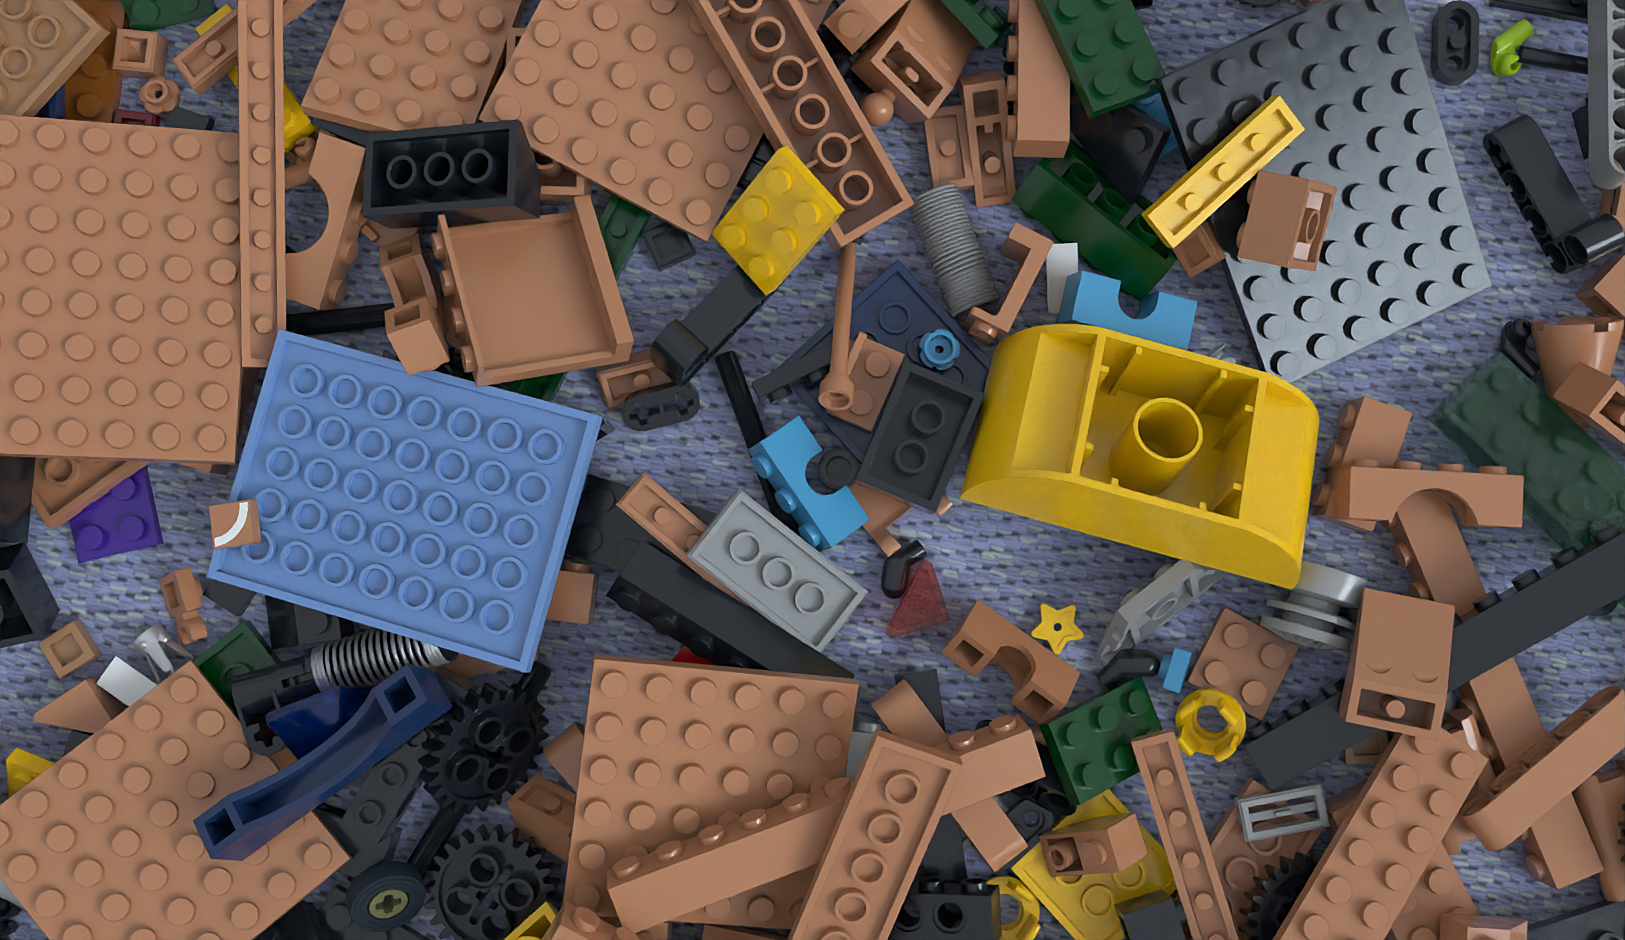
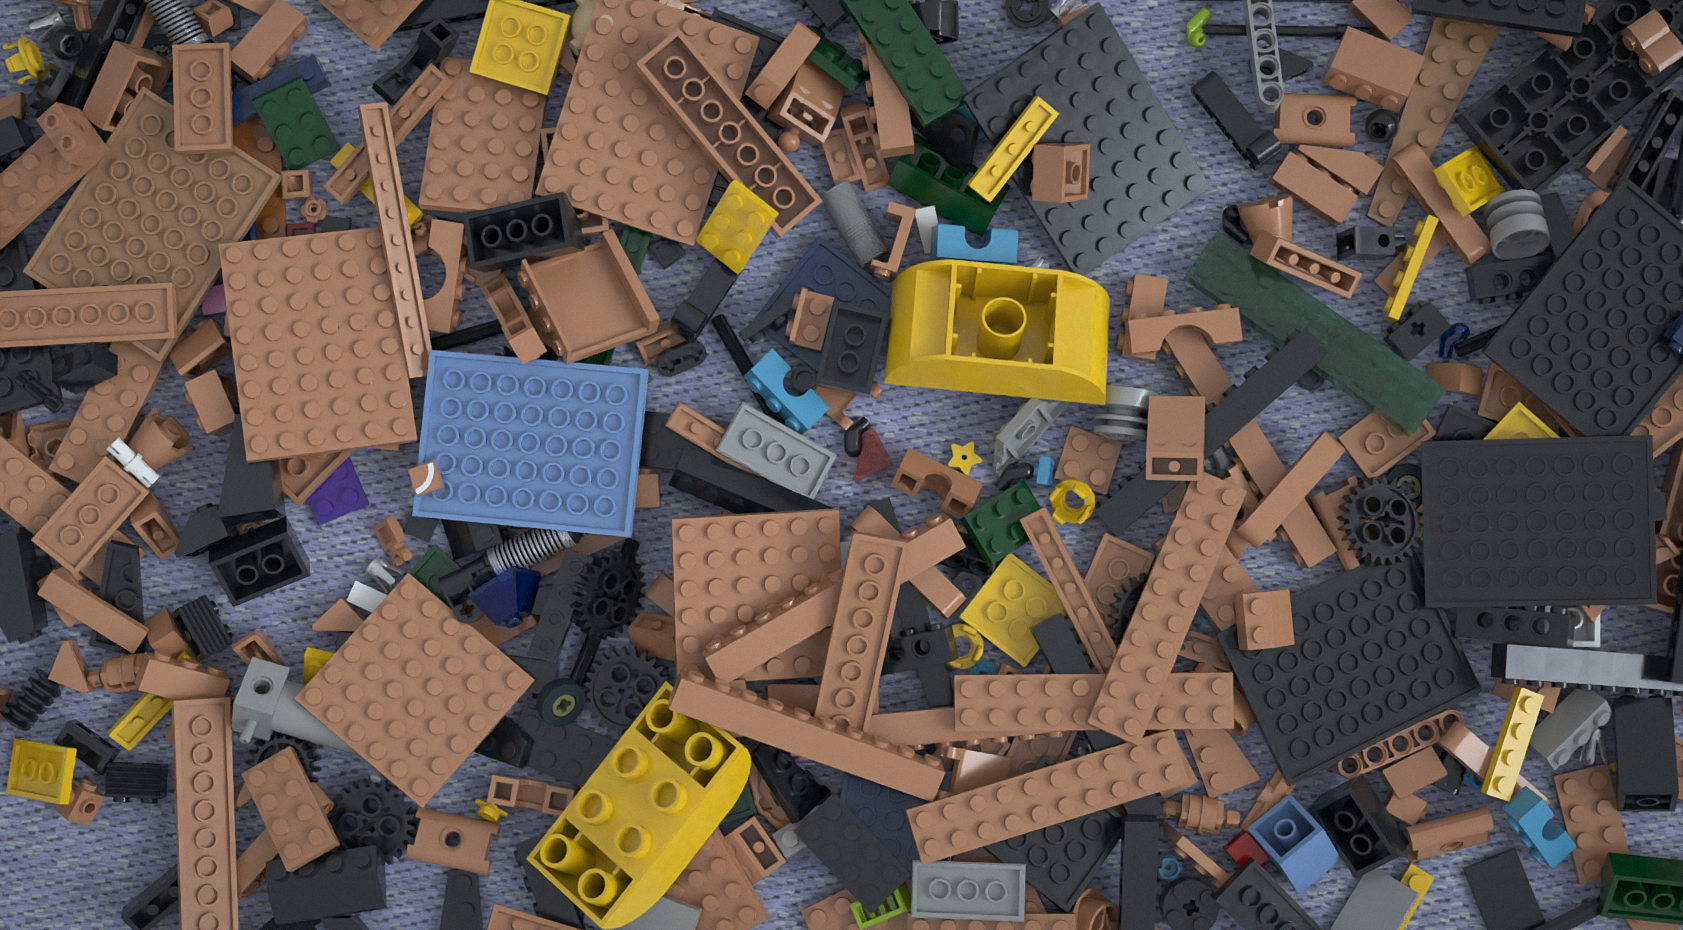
camera: 15 degrees left, 0 degrees up
medium nougat plate [38,620,102,679] -> none
dark blue arch [193,663,453,861] -> none
nougat piece [818,242,856,411] -> none
dark azure plate [919,329,960,370] -> none
nougat slope [1039,813,1148,877] -> none
nougat tile [1171,220,1227,278] -> none
light grey tile [1234,782,1330,842] -> none
black plate [1431,0,1479,86] -> none

